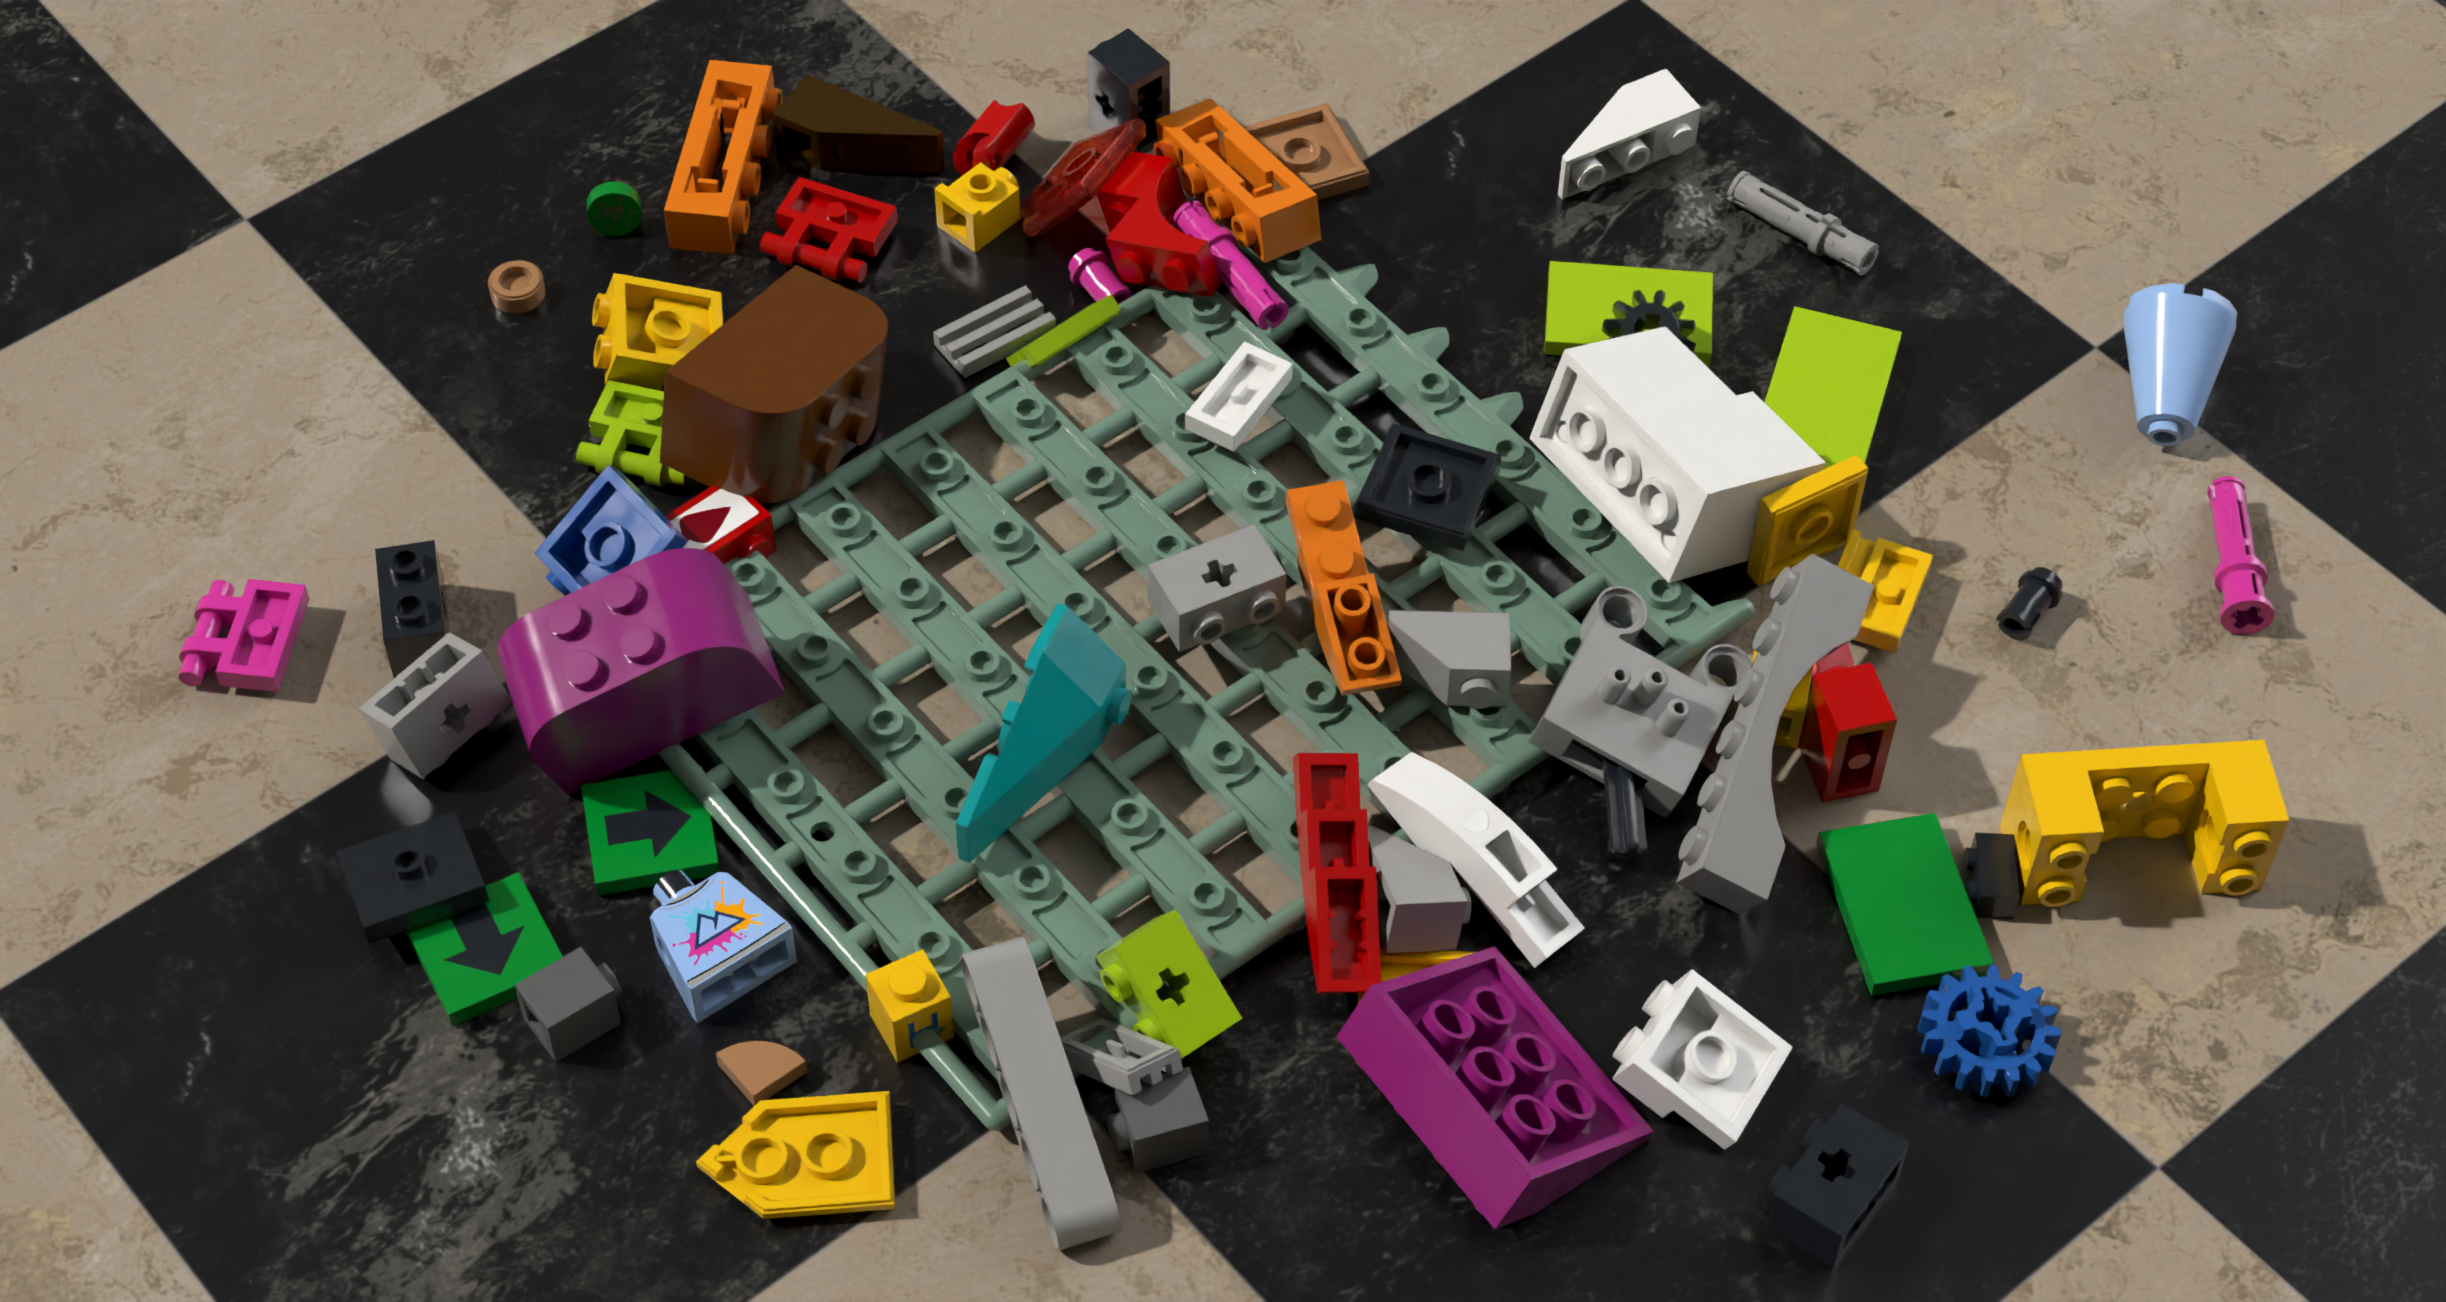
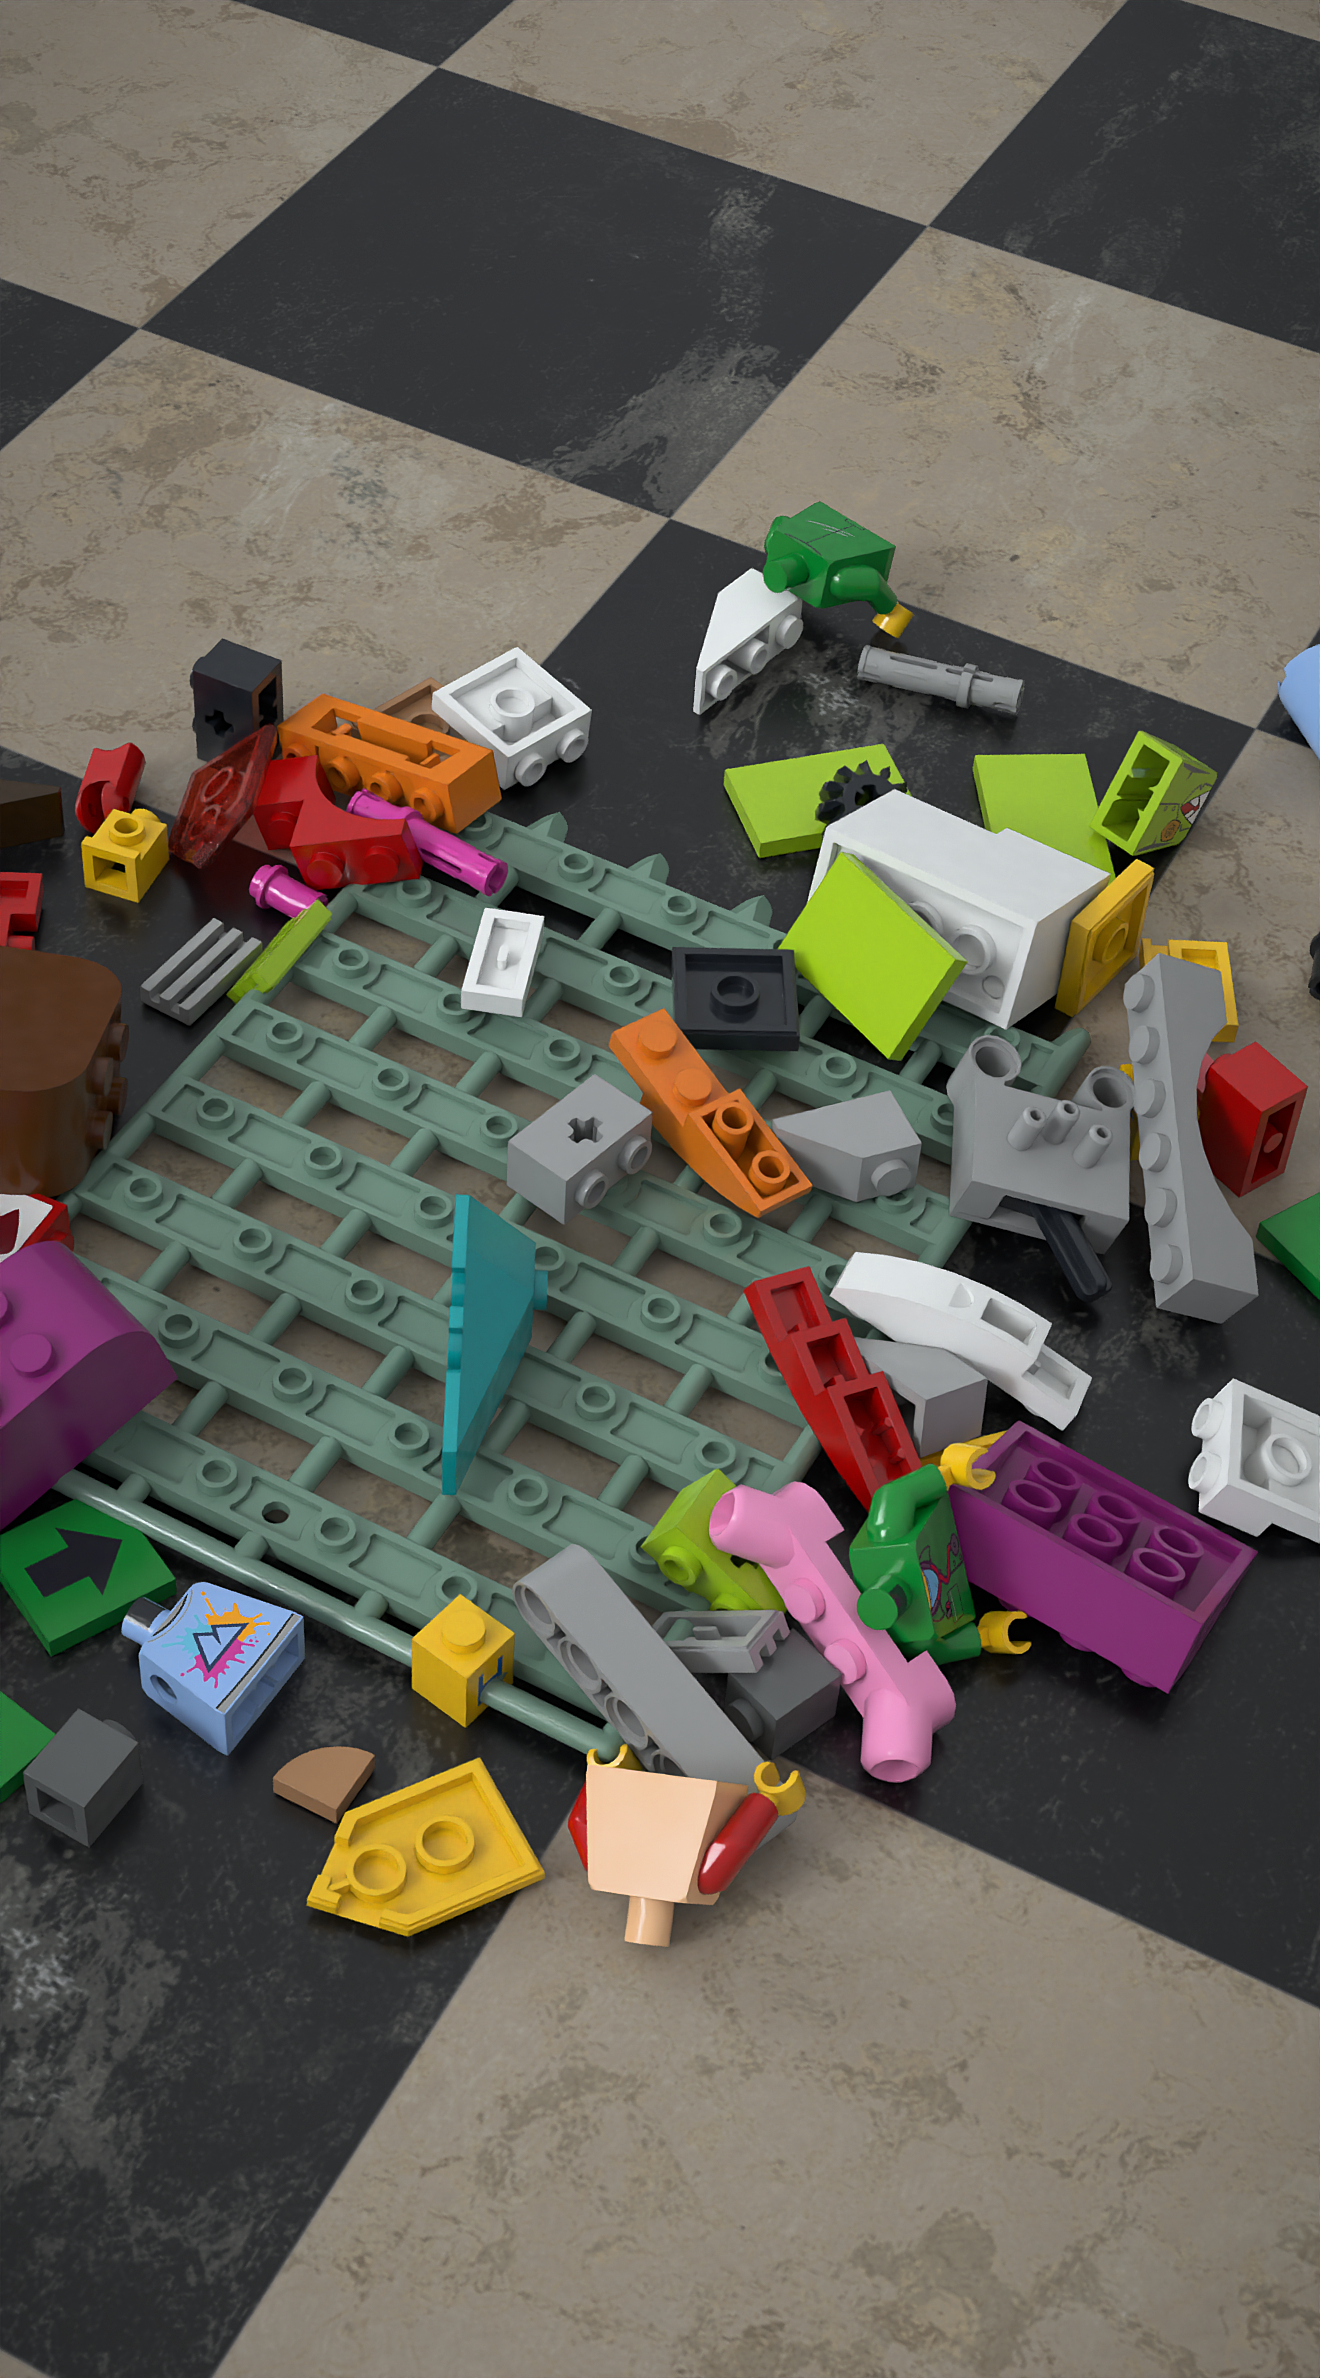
camera: 25 degrees left, 5 degrees down
none -> white plate [431,647,592,790]
none -> light nougat torso [568,1744,806,1947]
none -> bright pink plate [709,1481,956,1783]
none -> green torso [763,501,914,638]
none -> lime tile [778,852,968,1061]
none -> green torso [849,1443,1031,1665]
none -> lime torso [1089,731,1217,856]

